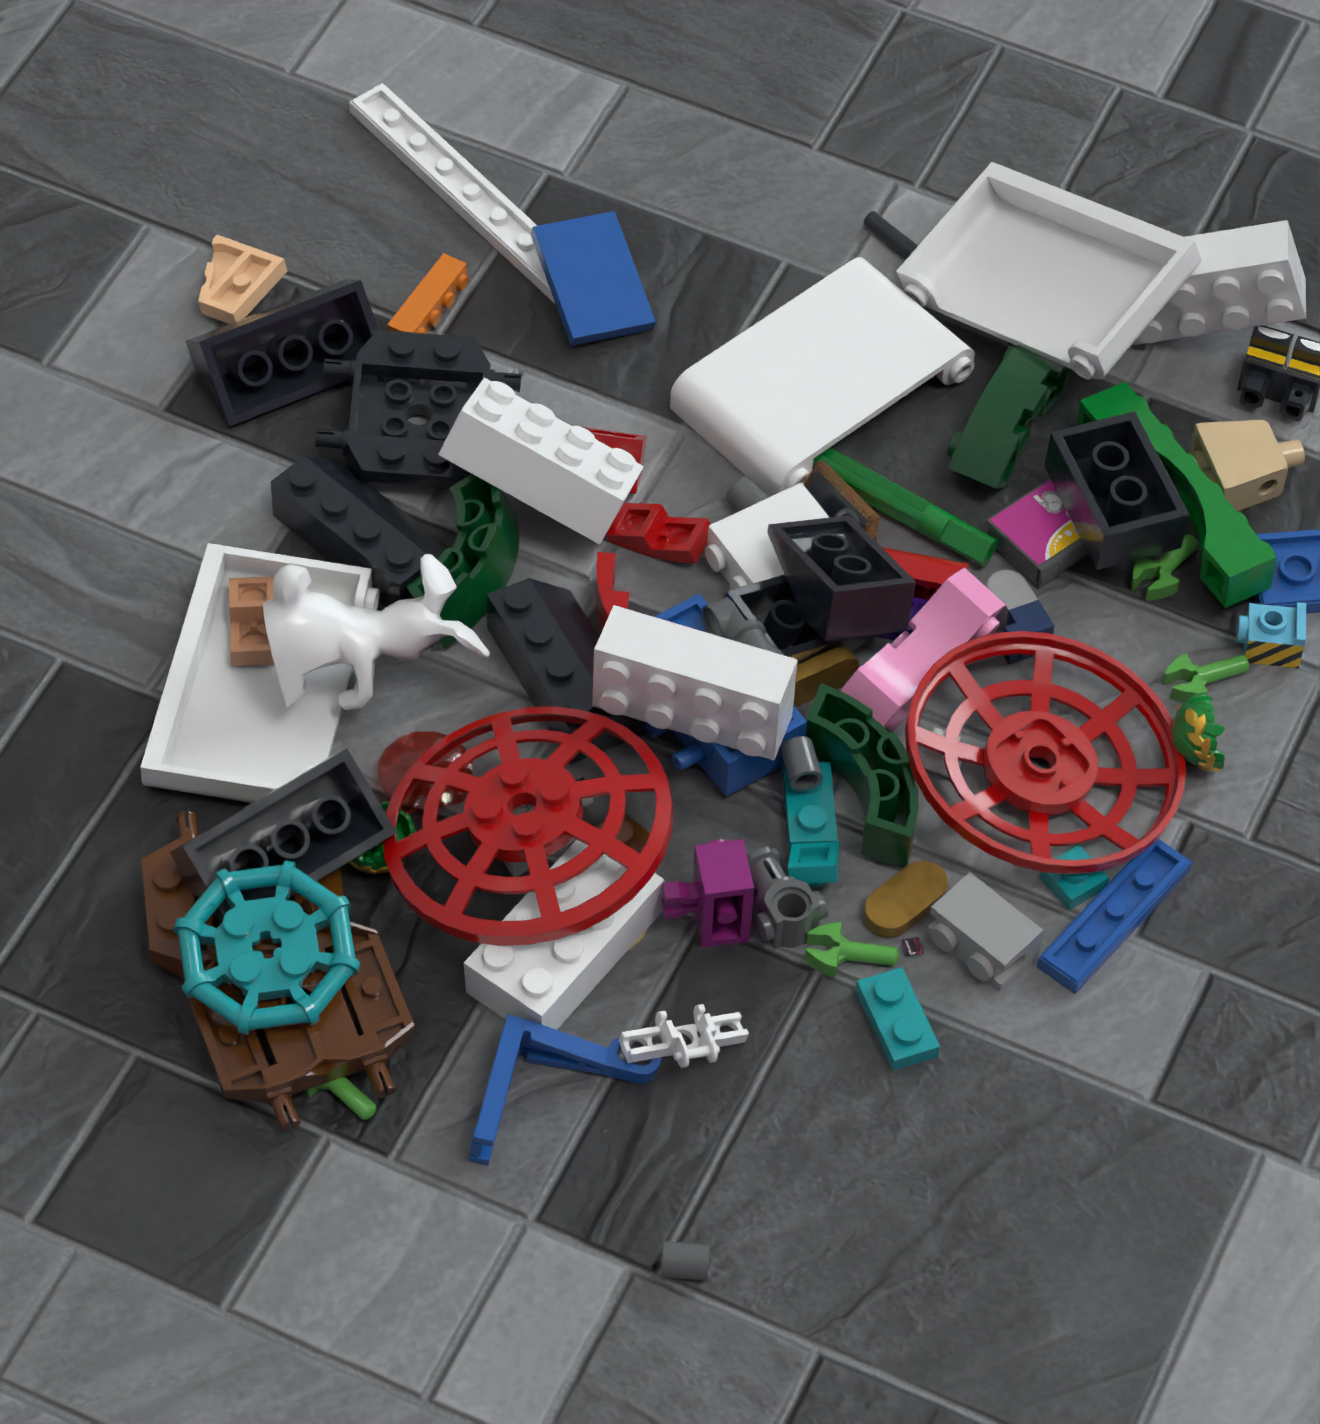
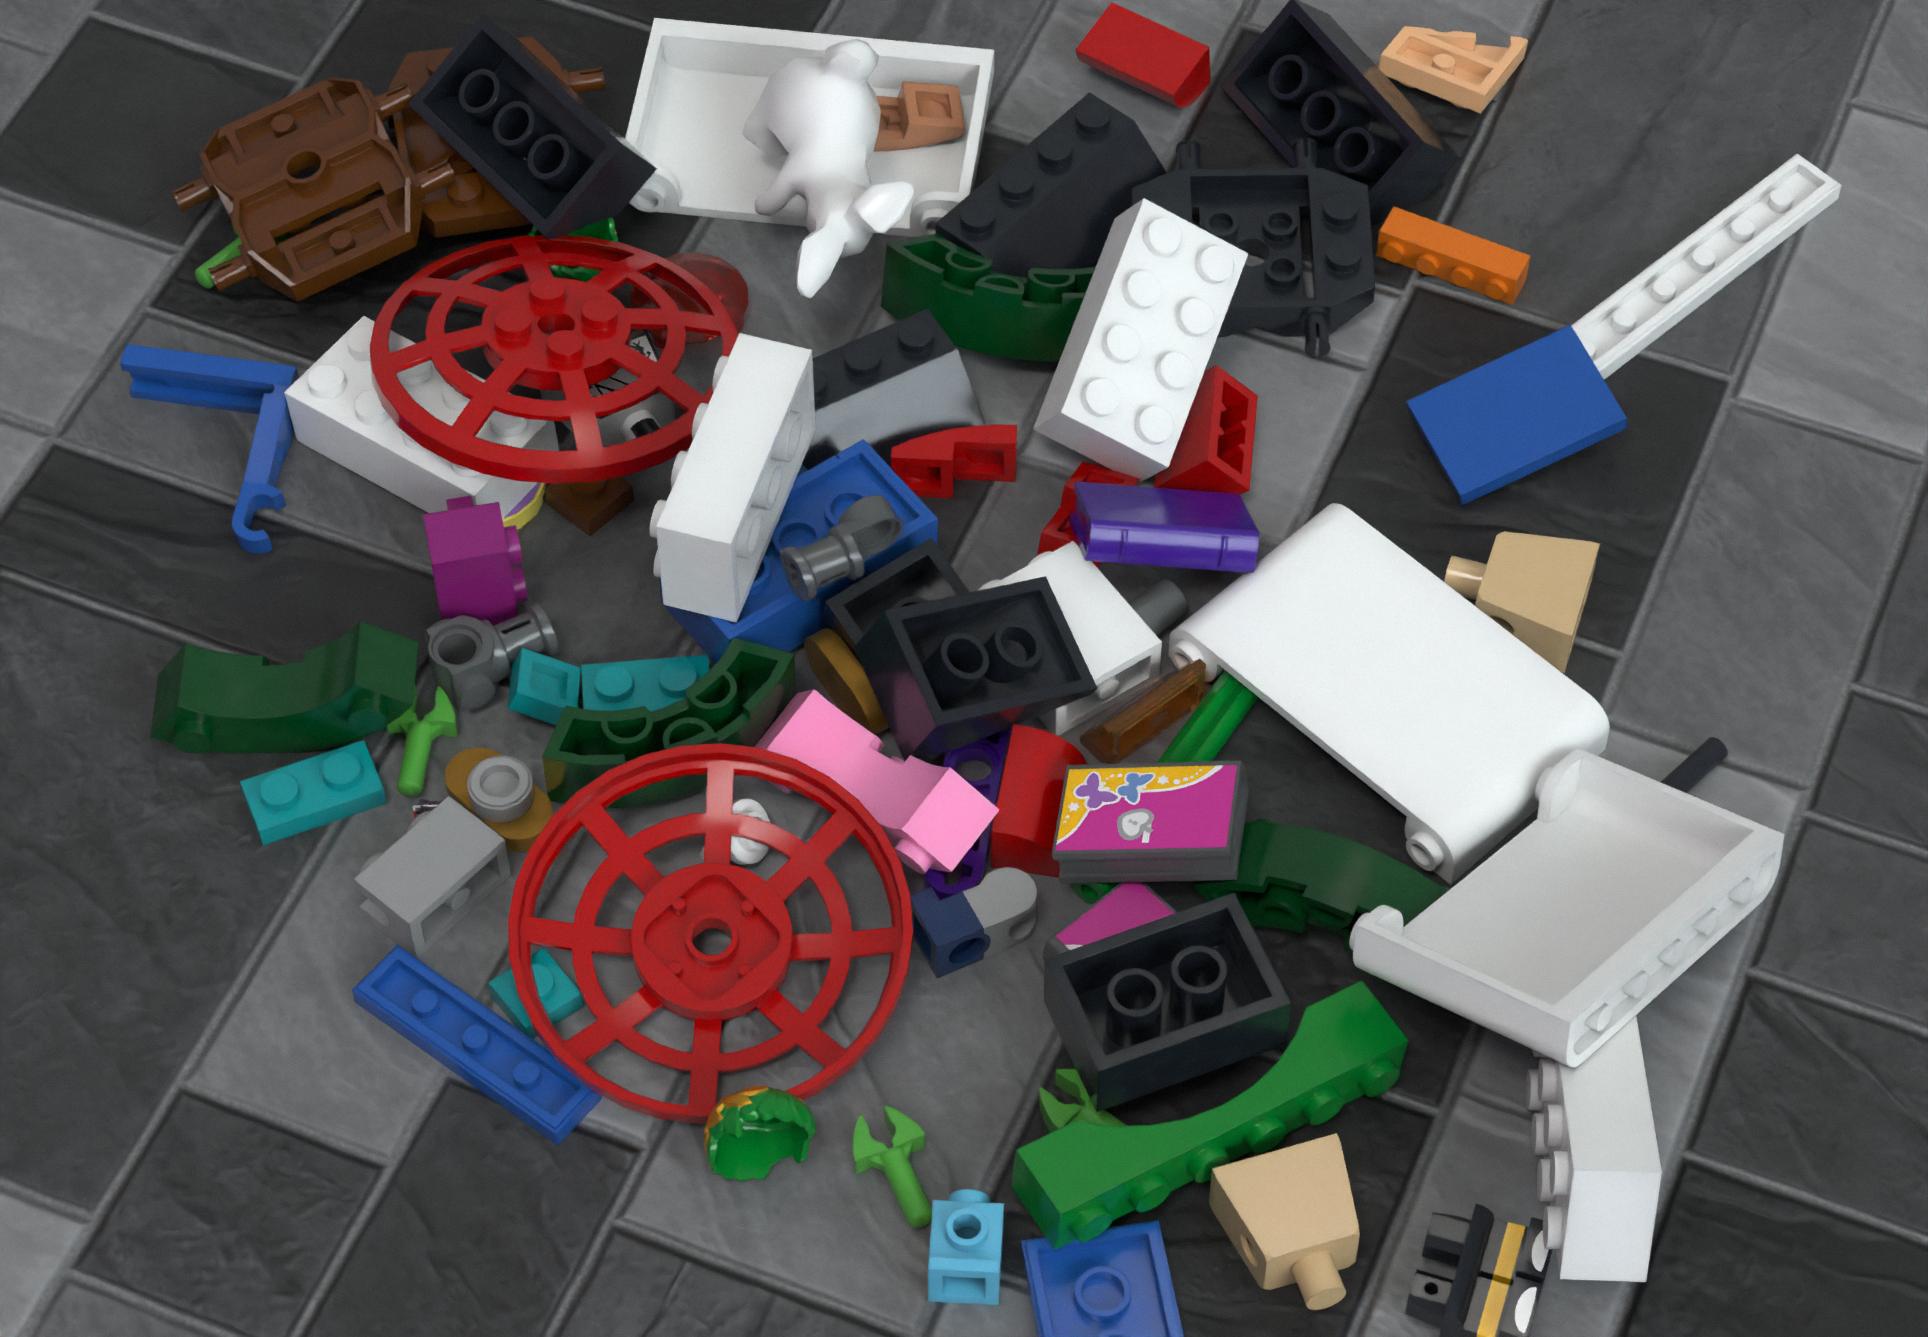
camera: 90 degrees right, 0 degrees up
teal plate [173,860,360,1035] -> none
white piece [618,1004,749,1068] -> none
dark grey hinge [780,736,823,791] -> none
none -> dark green brick [150,621,419,754]
none -> light grey tile [467,756,534,823]
none -> piece [1052,760,1249,883]
none -> dark purple piece [1069,482,1259,573]
none -> red brick [1076,2,1211,108]
none -> tan torso [1444,531,1600,673]

